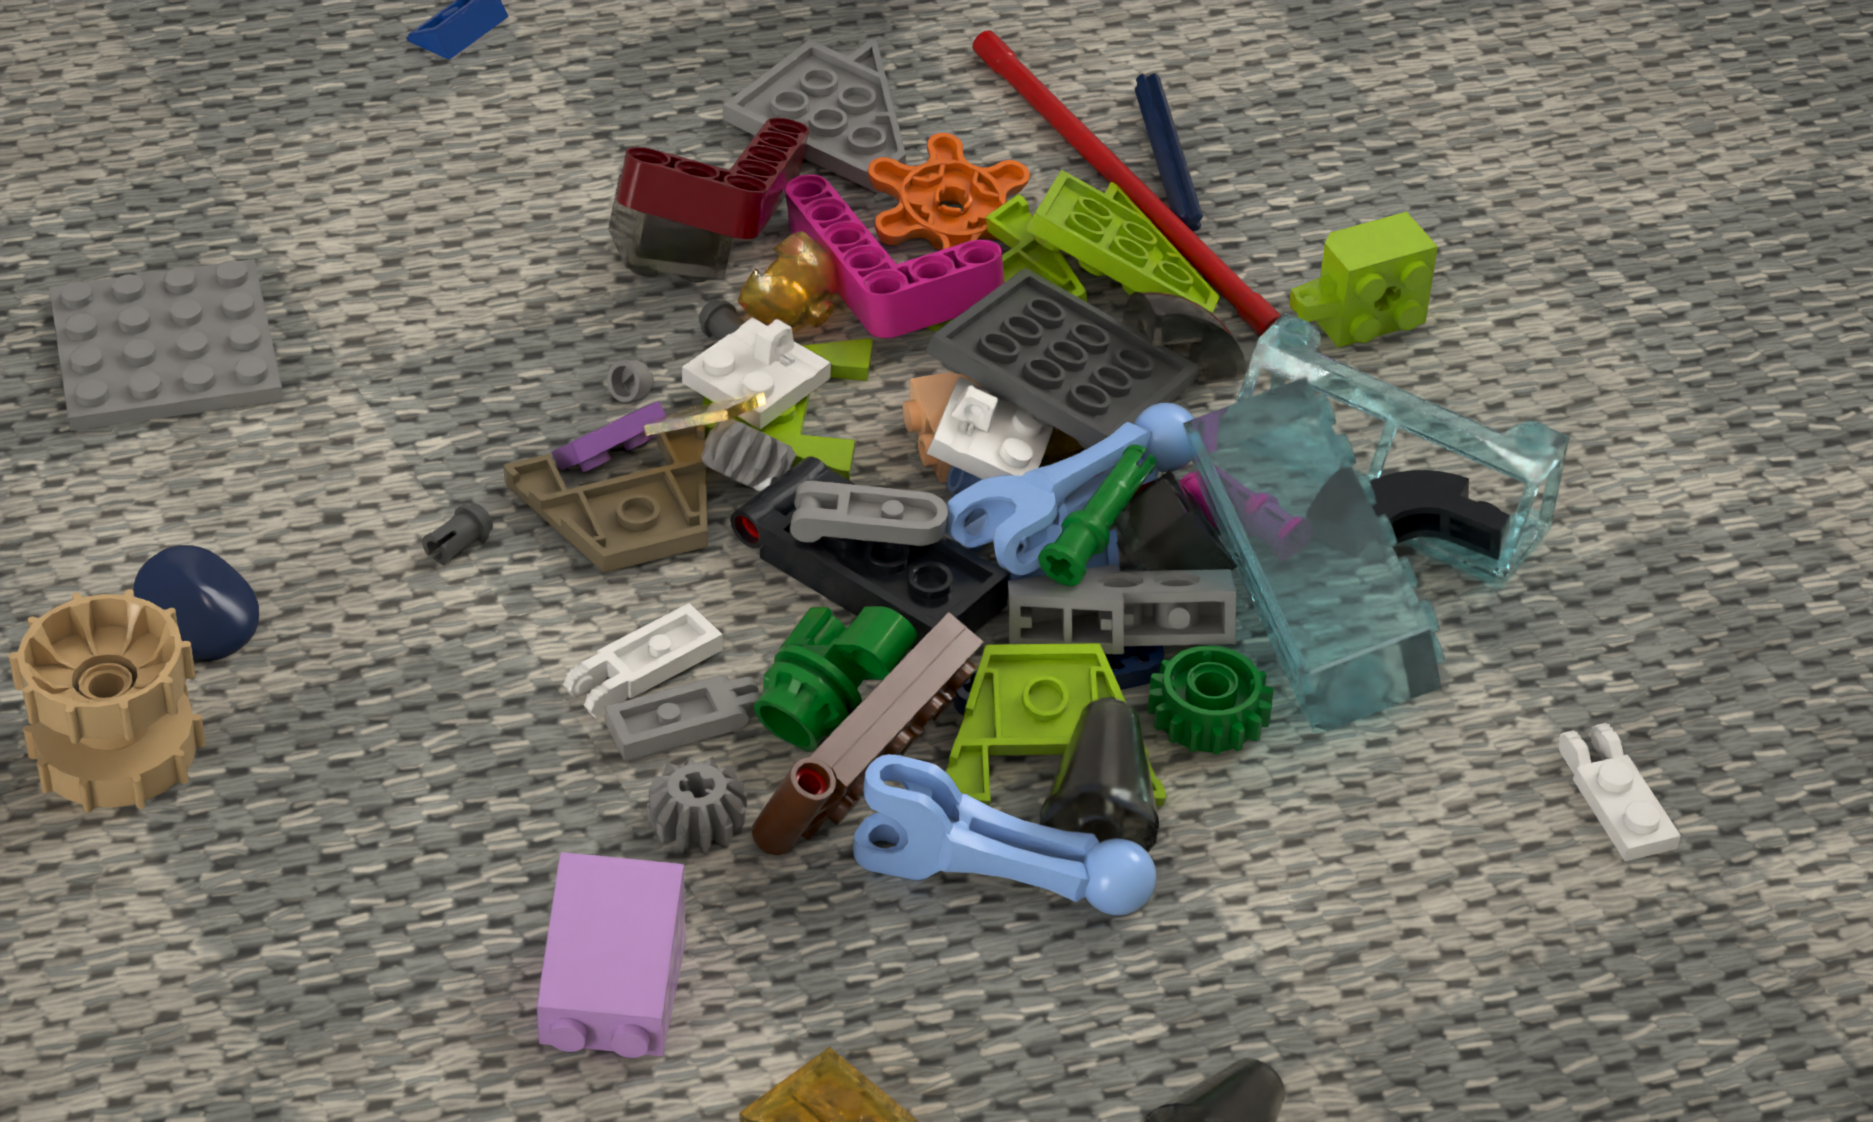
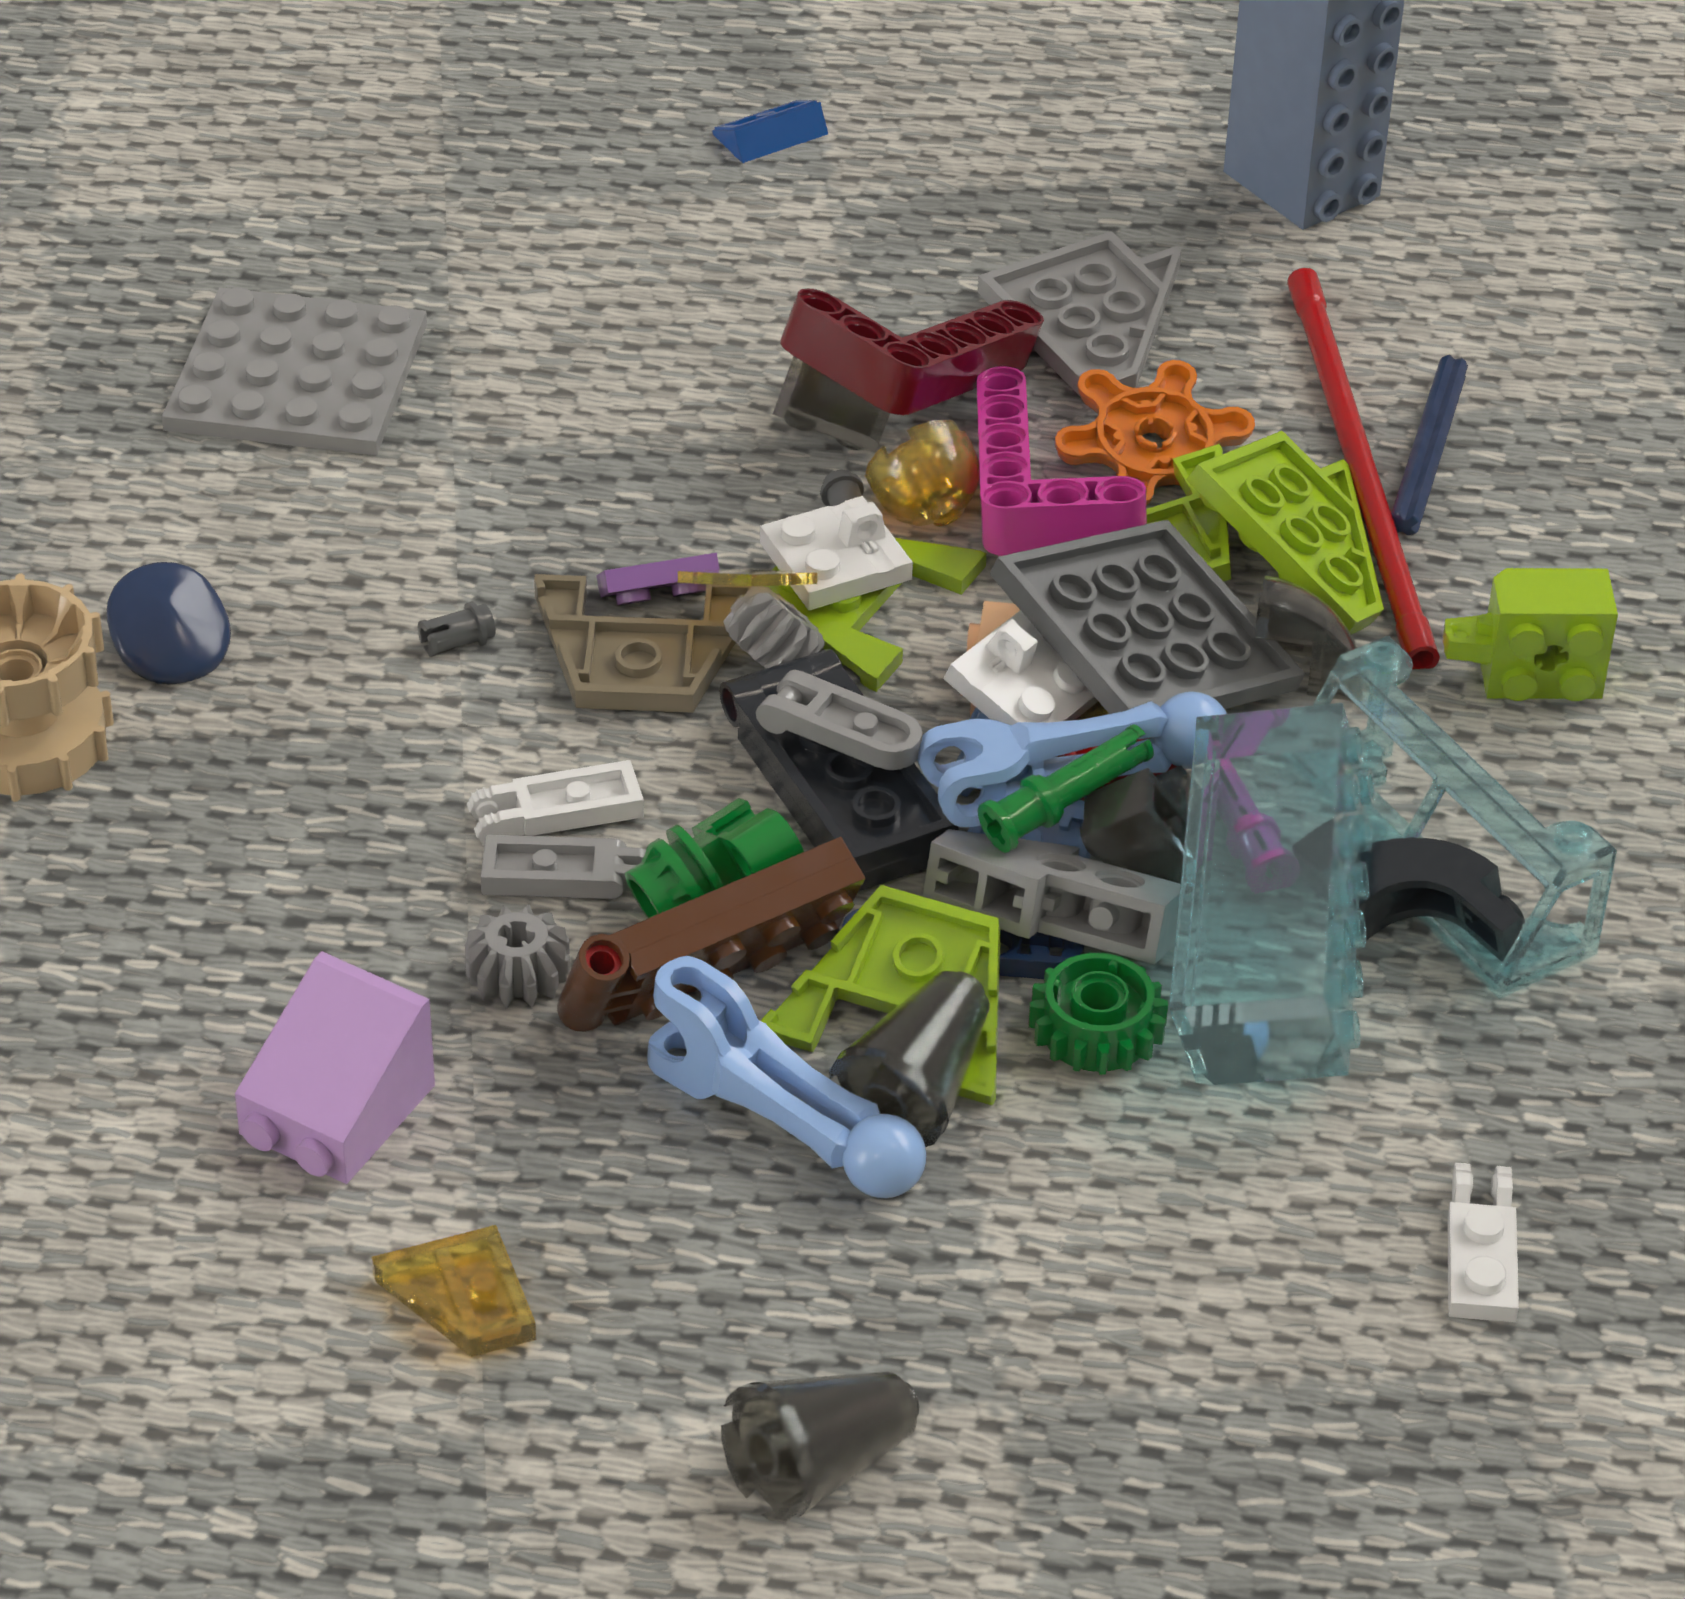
camera: 25 degrees right, 0 degrees up
light grey hinge [607,359,654,402] -> none

